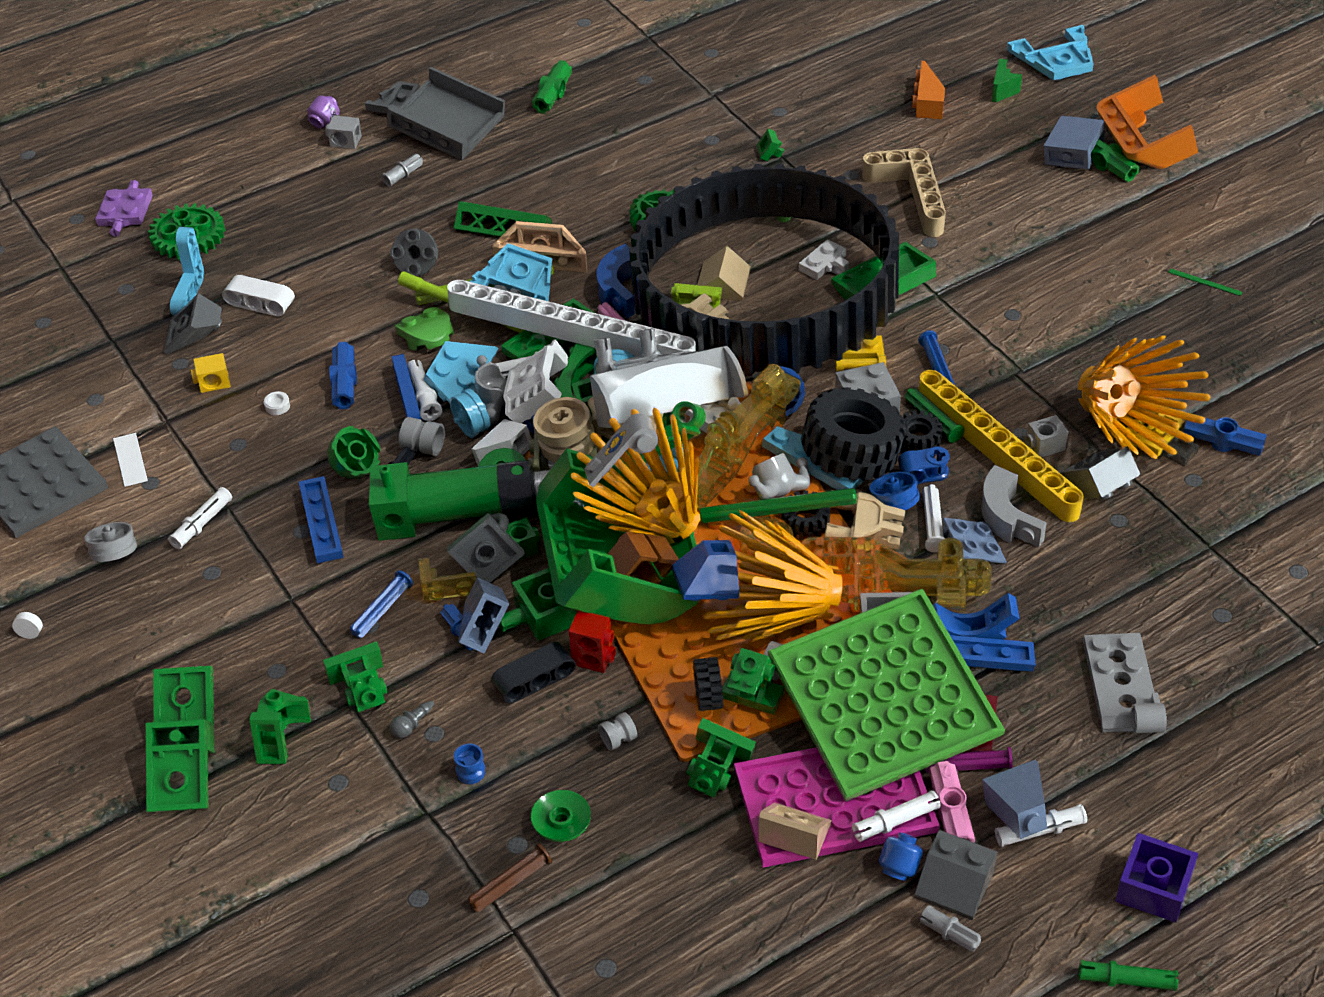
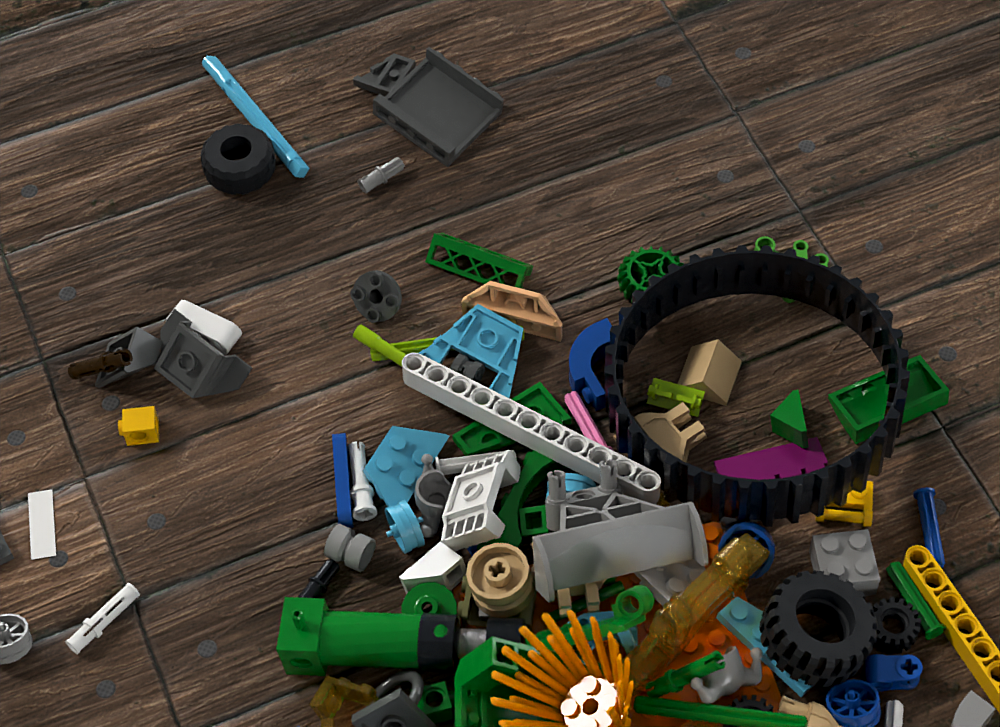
camera: 10 degrees right, 10 degrees up
medium lavender plate [95,180,153,237] -> none
green gear [148,203,225,260] -> none
medium azure beam [170,227,204,316] -> none
white tile [264,392,290,415] -> none
blue plate [299,476,344,563] -> none
medium lavender head [307,95,340,128] -> none
light grey brick [325,116,362,149] -> none
green cylinder [327,426,381,479] -> none
blue piece [329,342,357,409] -> none
bright green slope [395,307,454,351] -> none
green piece [532,60,572,114] -> none
light grey door [584,413,658,488] -> none
green tile [756,129,785,161] -> none
white hinge [799,239,849,280] -> none
tan beam [862,148,945,237] -> none
orange slope [912,61,945,119] -> none
none -> dark brown pin [68,349,133,380]
none -> dark grey piece [154,309,253,398]
none -> black tyre [201,124,276,195]
none -> medium azure piece [202,55,310,178]
none -> clear yellow bracket [309,676,380,723]
none -> green pin [646,651,725,698]
none -> green slope [770,390,809,448]

